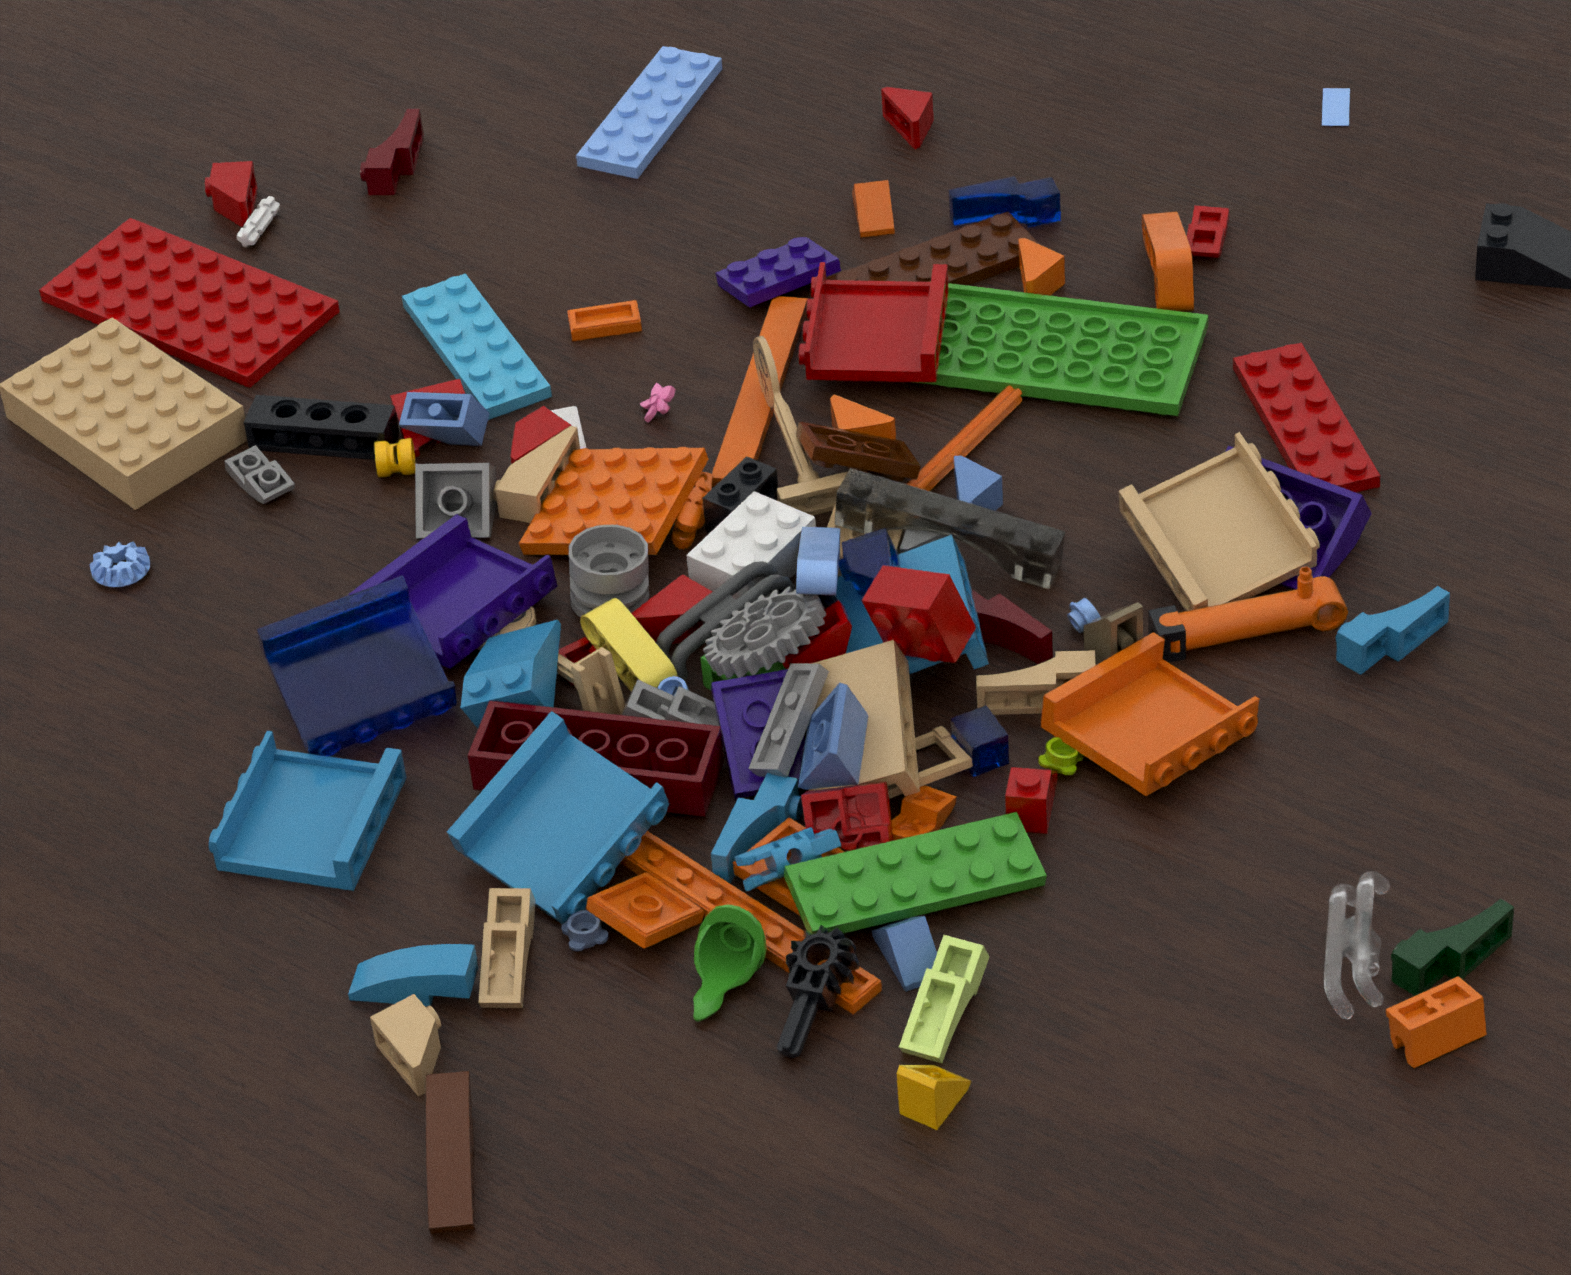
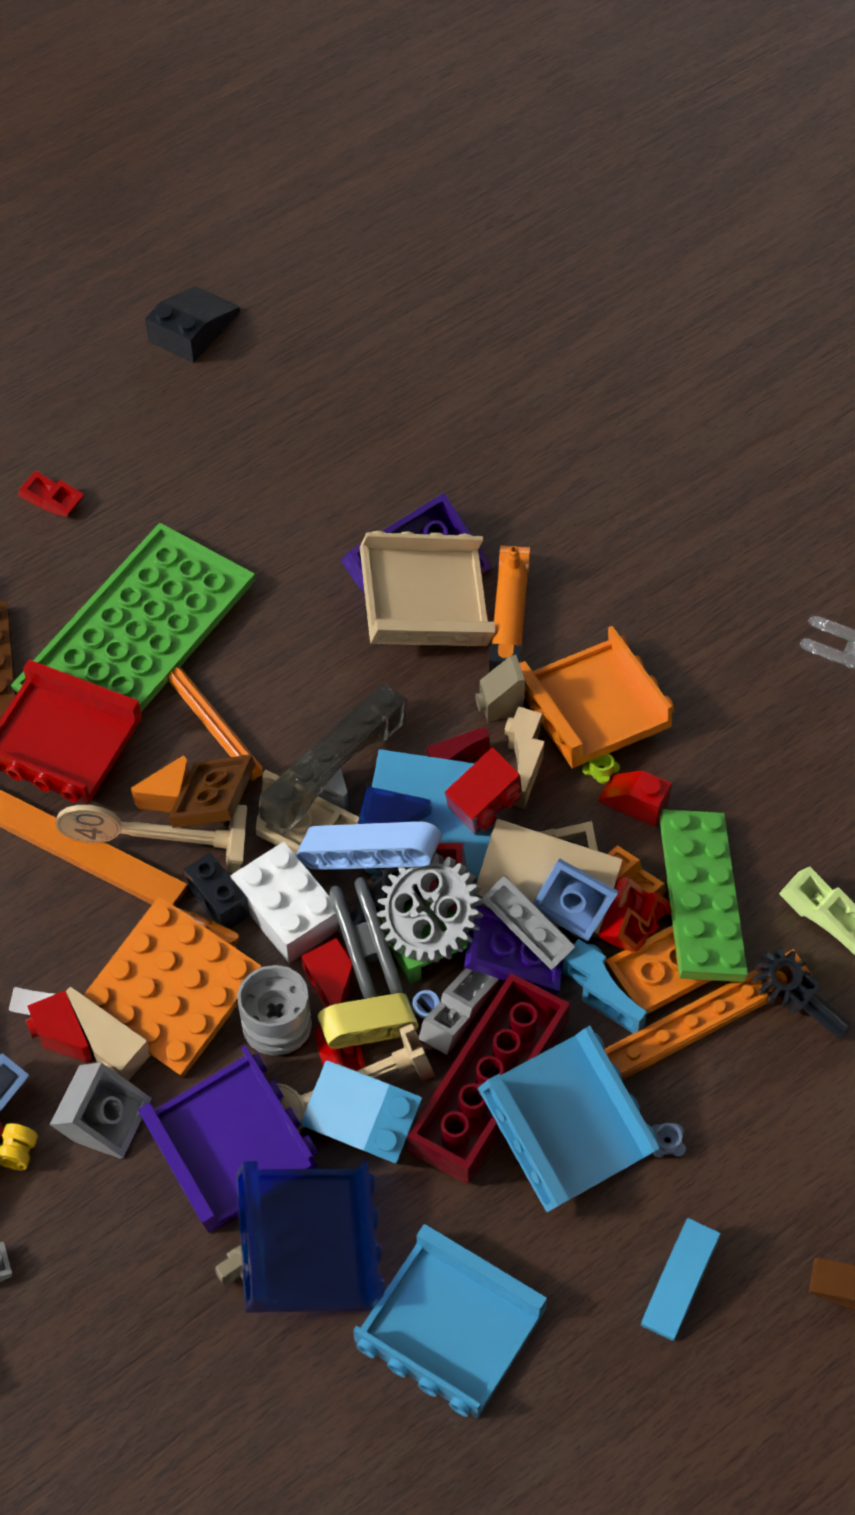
camera: 75 degrees left, 15 degrees up
light blue gear [89,541,151,587] -> none
tan slope [370,994,441,1097] -> none
tan slope [478,888,535,1008] -> none
orange tile [586,872,704,949] -> none
bright pink plant [640,383,676,423] -> none
bright green piece [693,904,767,1022] -> none
dark azure hinge [734,827,841,891] -> none
medium blue slope [872,916,937,992] -> none
clear blue brick [951,706,1009,777] -> none
medium blue slope [954,455,1003,533] -> none
orange slope [1018,238,1065,296] -> none
light blue plate [1067,598,1100,633] -> none
orange beam [1142,211,1194,312] -> none
red plate [1233,342,1380,492] -> none
dark azure slope [1336,586,1450,675] -> none

